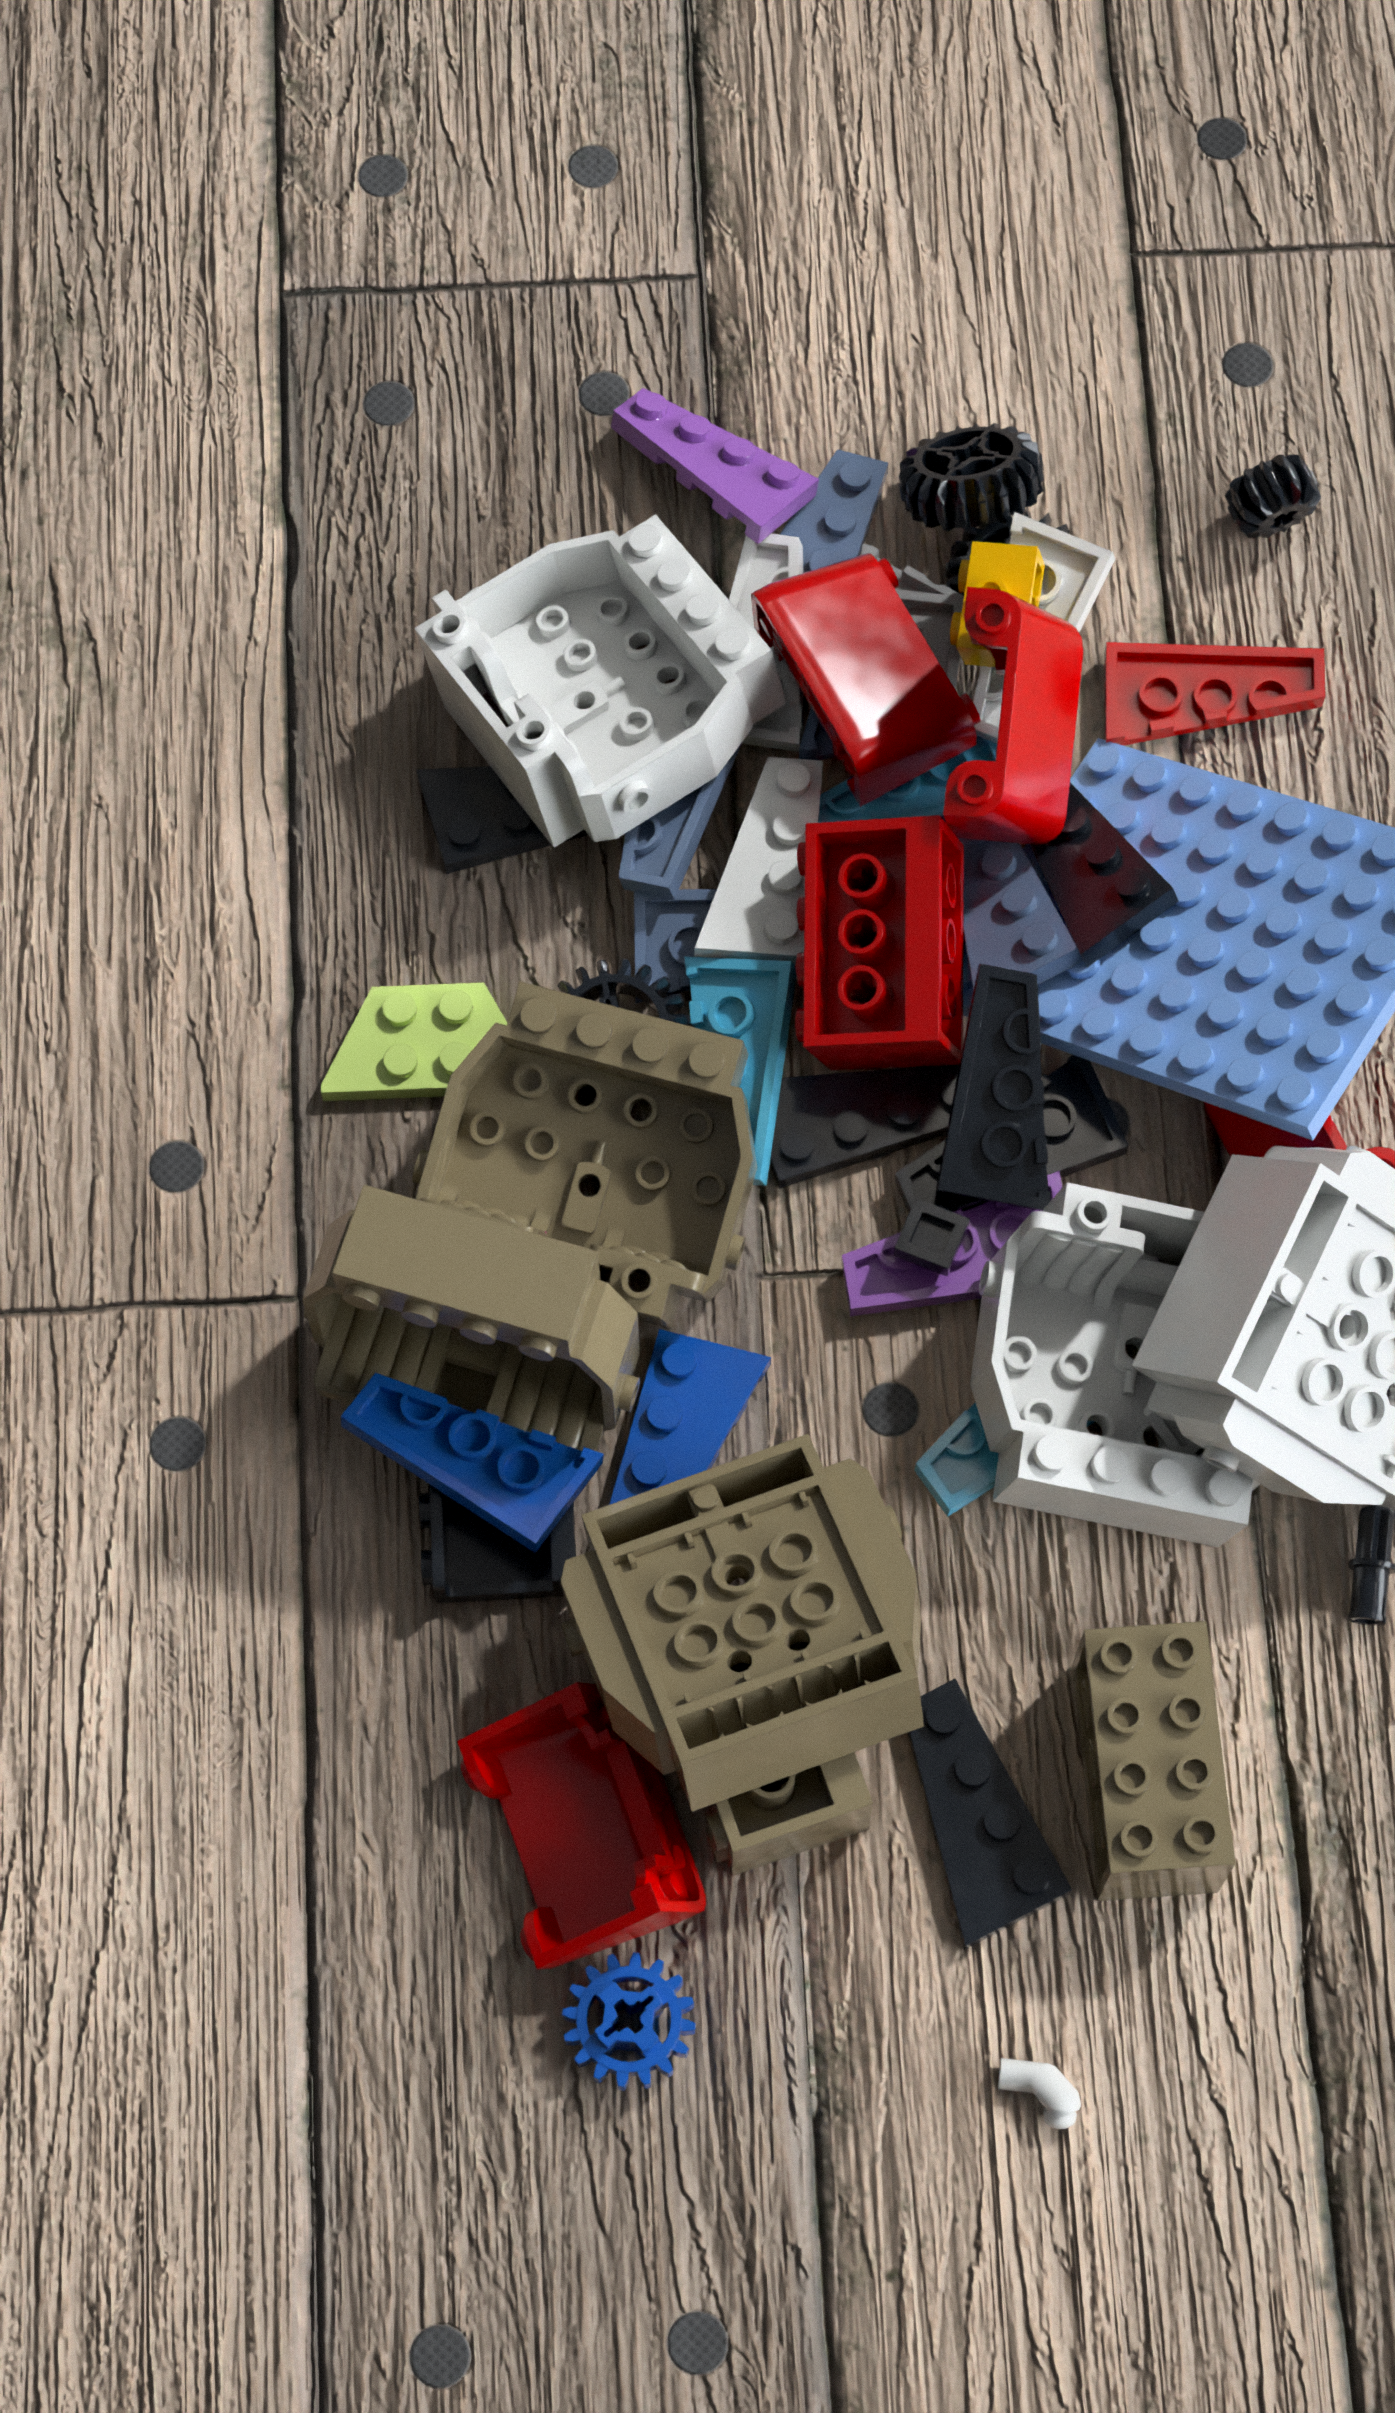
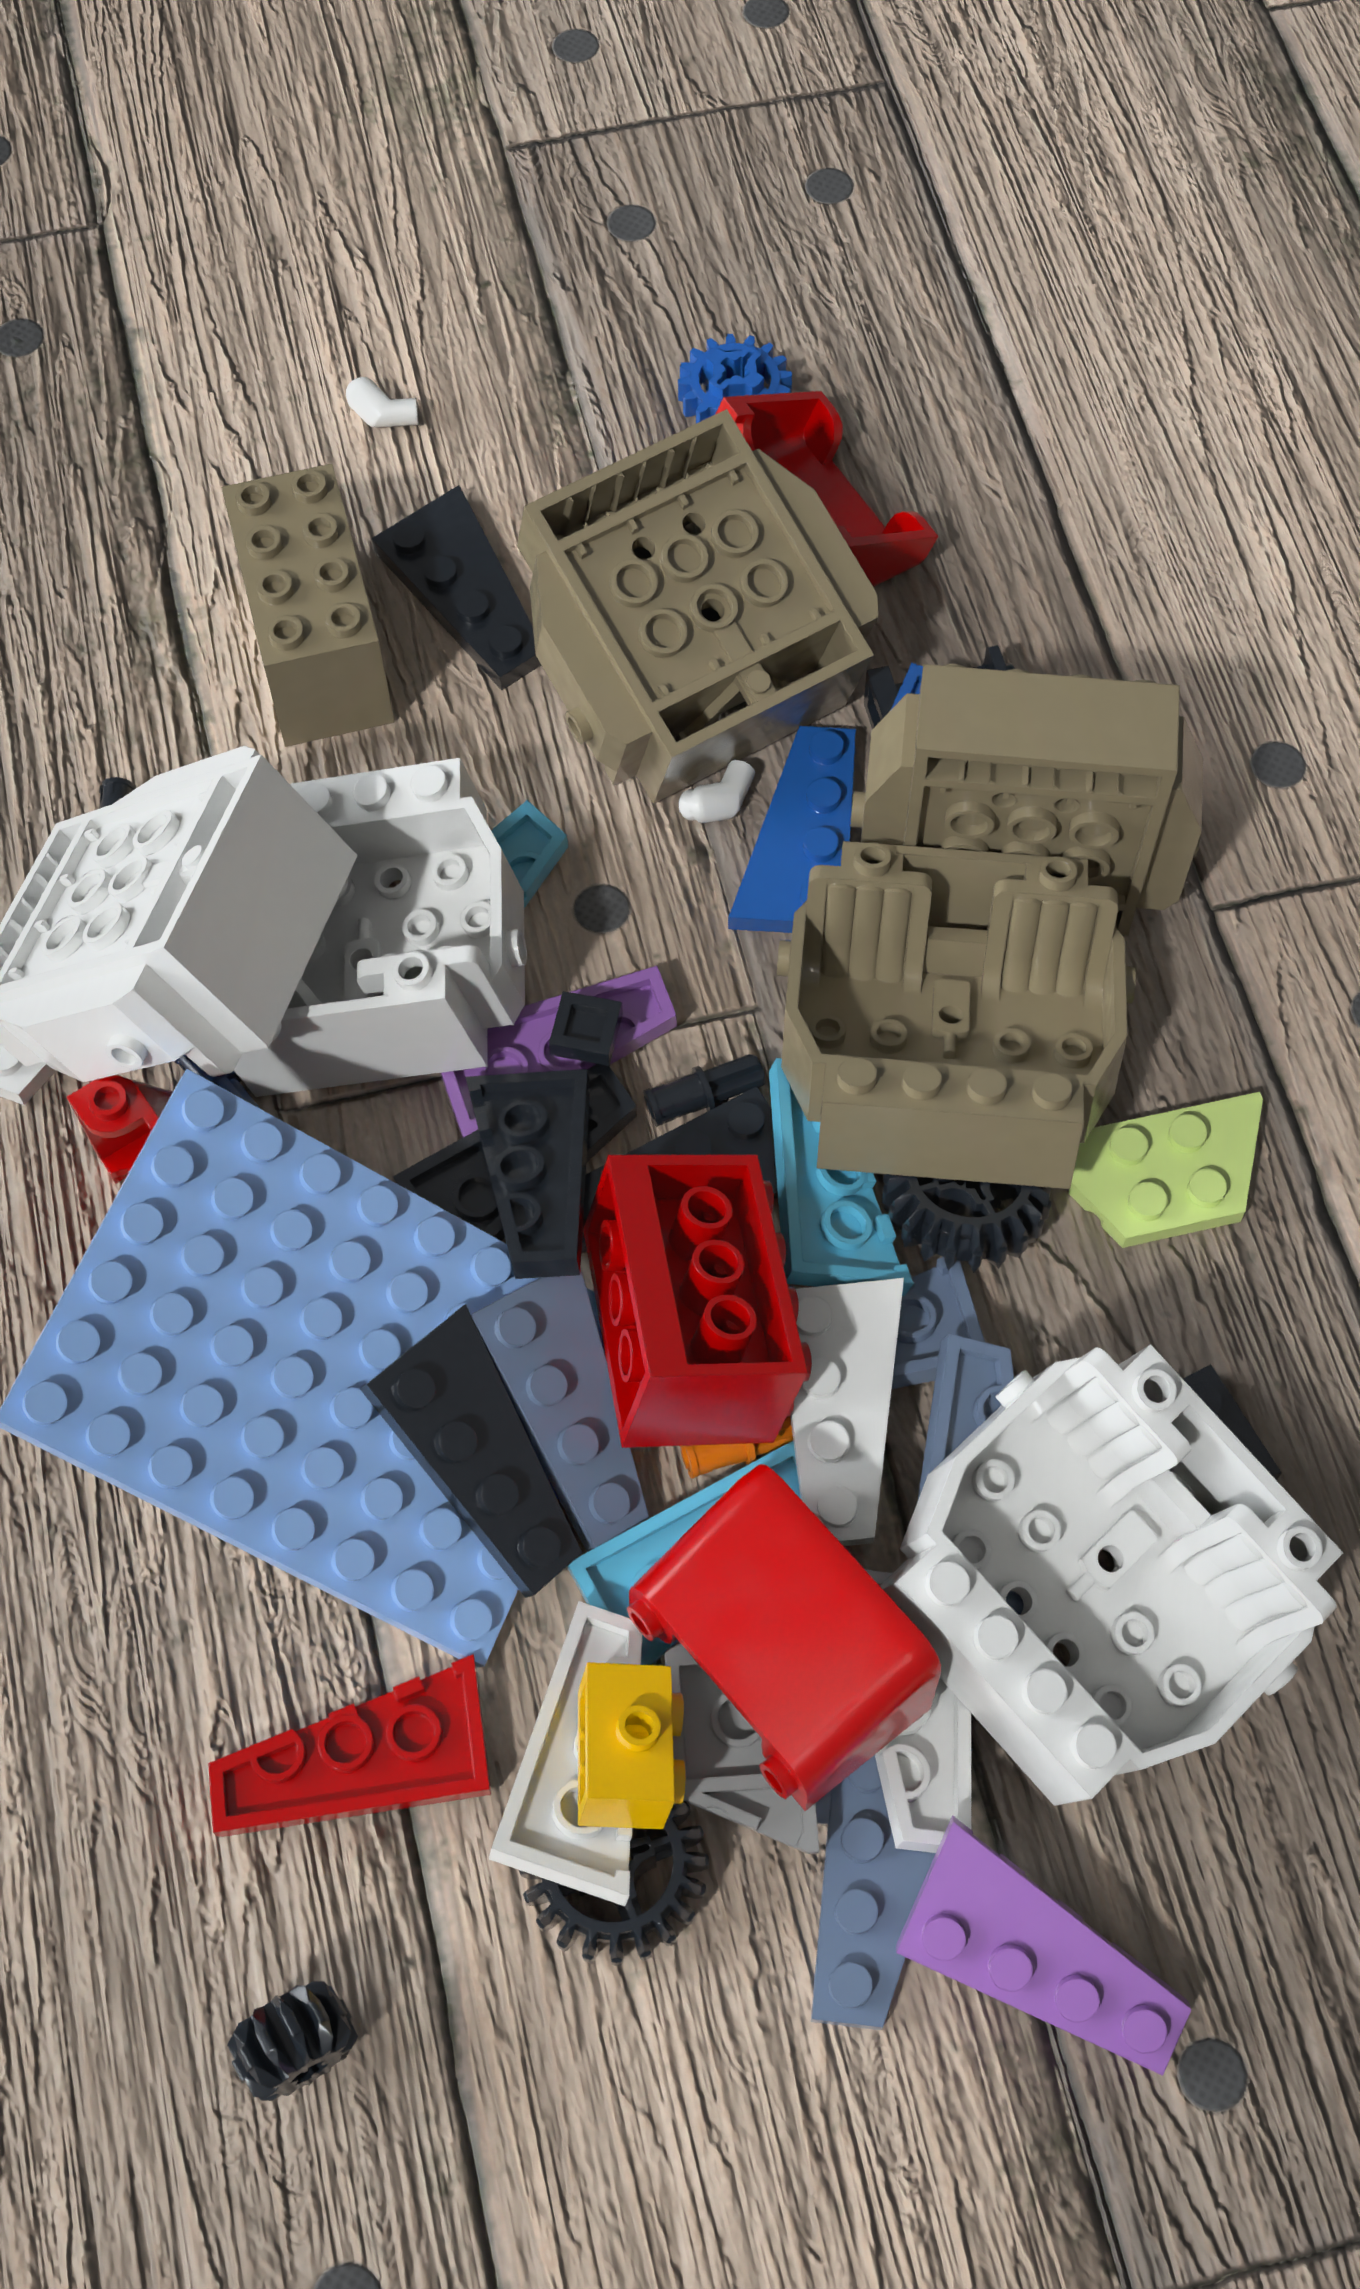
camera: 170 degrees right, 5 degrees down
black gear [899,423,1044,532] -> none
windscreen [943,587,1083,845] -> none
none -> black axle [643,1054,766,1127]

